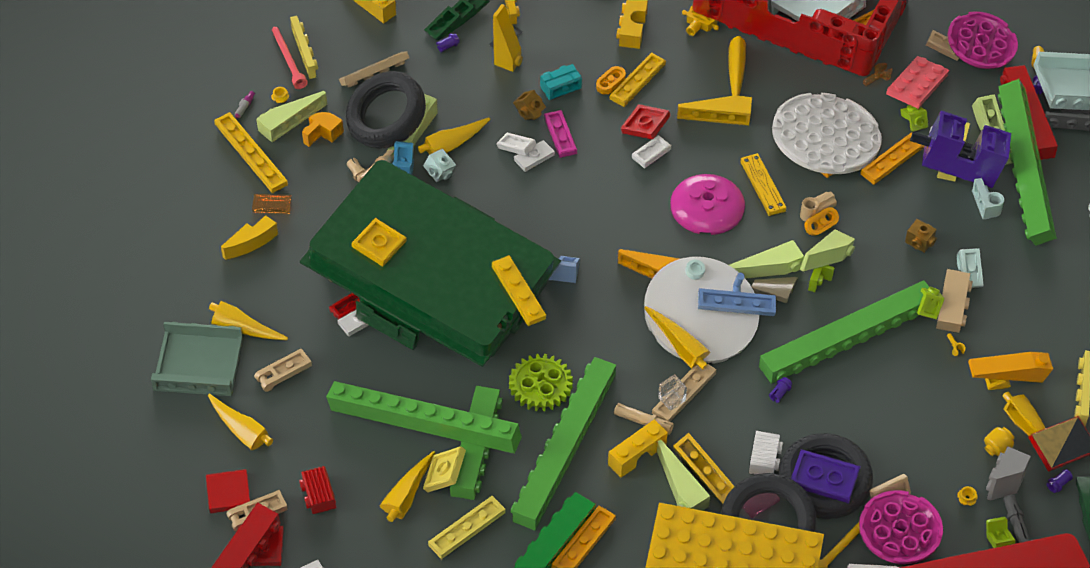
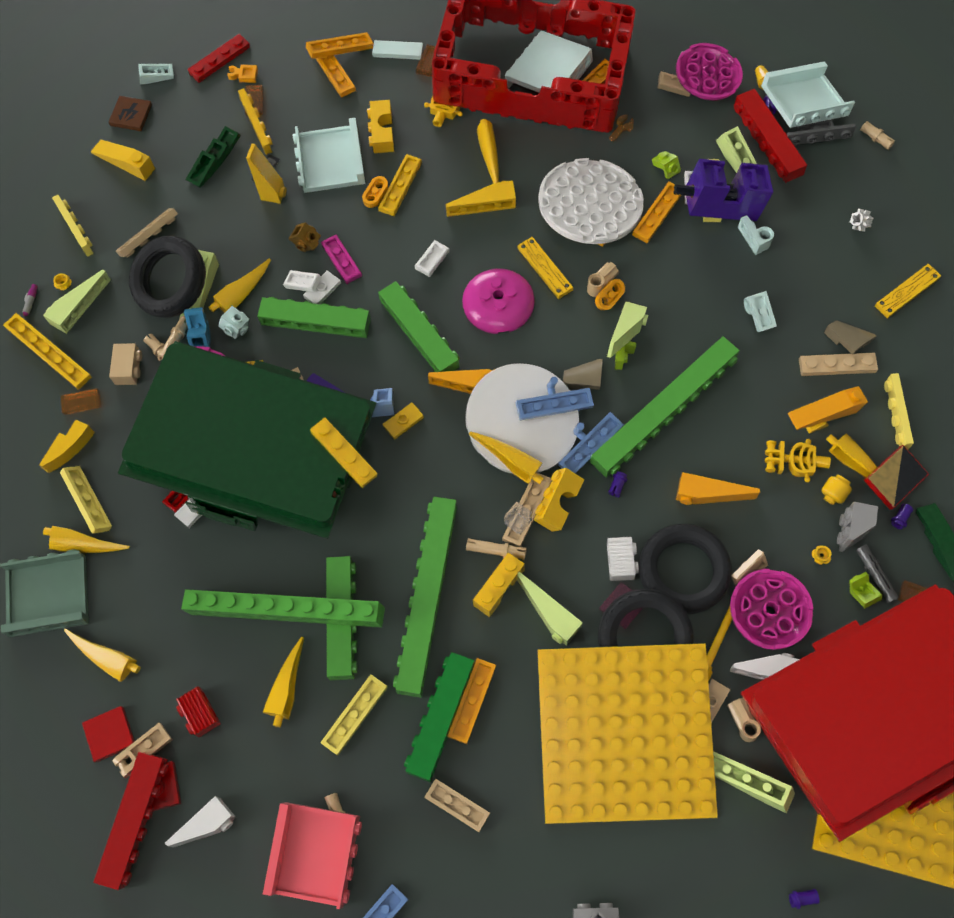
camera: 10 degrees left, 15 degrees up
tan plate [254,348,312,392] -> none
coral piece [272,27,308,89] -> none
light orange brick [302,112,344,147] -> none
yellow tile [352,218,407,267] -> none
light yellow tile [423,446,466,492] -> none
dark purple pin [436,33,460,53] -> none
lime gear [509,354,573,412] -> none
teal brick [540,64,582,100] -> none
red tile [621,104,671,140] -> none
yellow slope [673,433,735,504] -> none
light aqua tile [685,259,705,280] -> none
yellowish green slope [729,240,804,278] -> none
dark purple tile [791,449,860,503] -> none
coral plate [886,56,949,109] -> none
pearl gold brick [905,219,937,253] -> none
lime bracket [917,287,945,319] -> none
tan brick [936,269,973,333] -> none
yellow hand [947,333,966,356] -> none
bright green brick [998,79,1057,246] -> none
none -> light yellow plate [60,466,112,534]
none -> tan brick [109,343,142,385]
none -> bright green brick [257,297,371,338]
none -> light aqua panel [293,118,365,193]
none -> bright green brick [378,281,460,372]
none -> yellow plate [382,402,424,440]
none -> yellow arch [534,468,584,532]
none -> medium blue plate [558,412,624,474]
none -> light orange slope [676,472,760,505]
none -> yellow torso [765,439,831,483]
none -> tan plate [799,353,878,376]
none -> dark tan slope [824,320,877,354]

